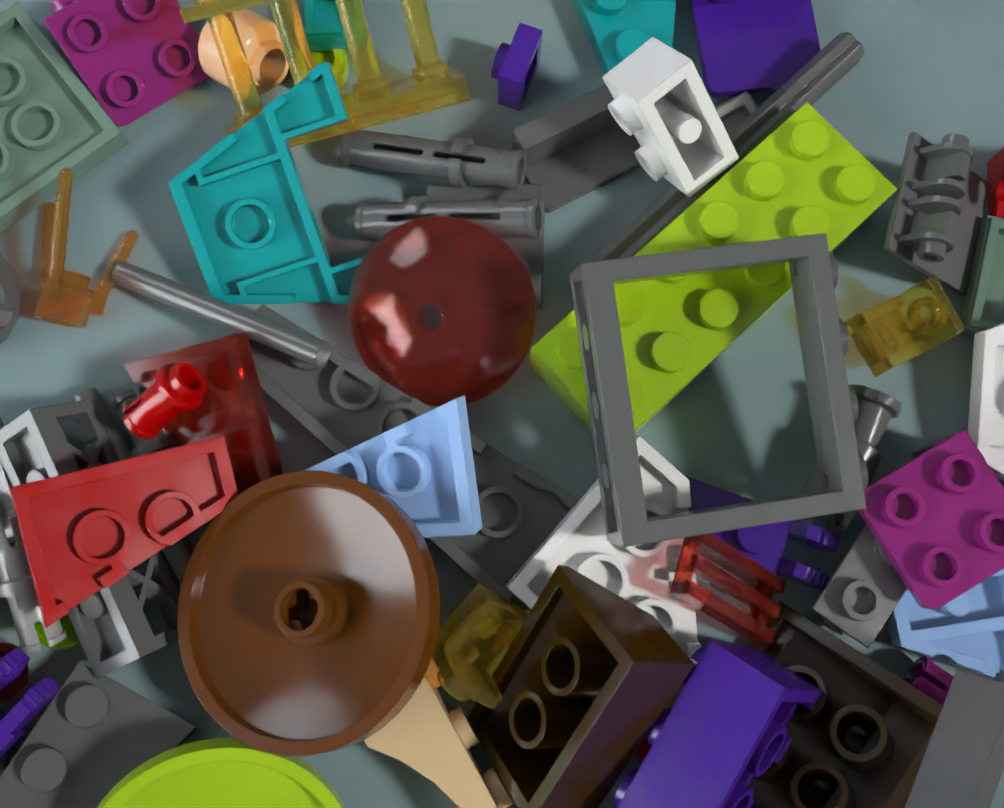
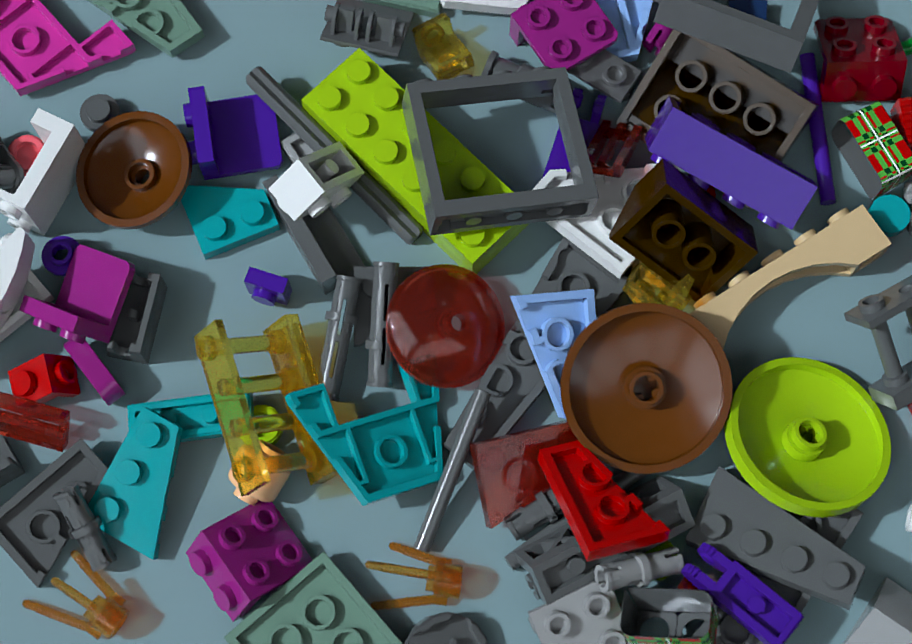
camera: 90 degrees left, 5 degrees down
red pin [122,362,207,440] -> none

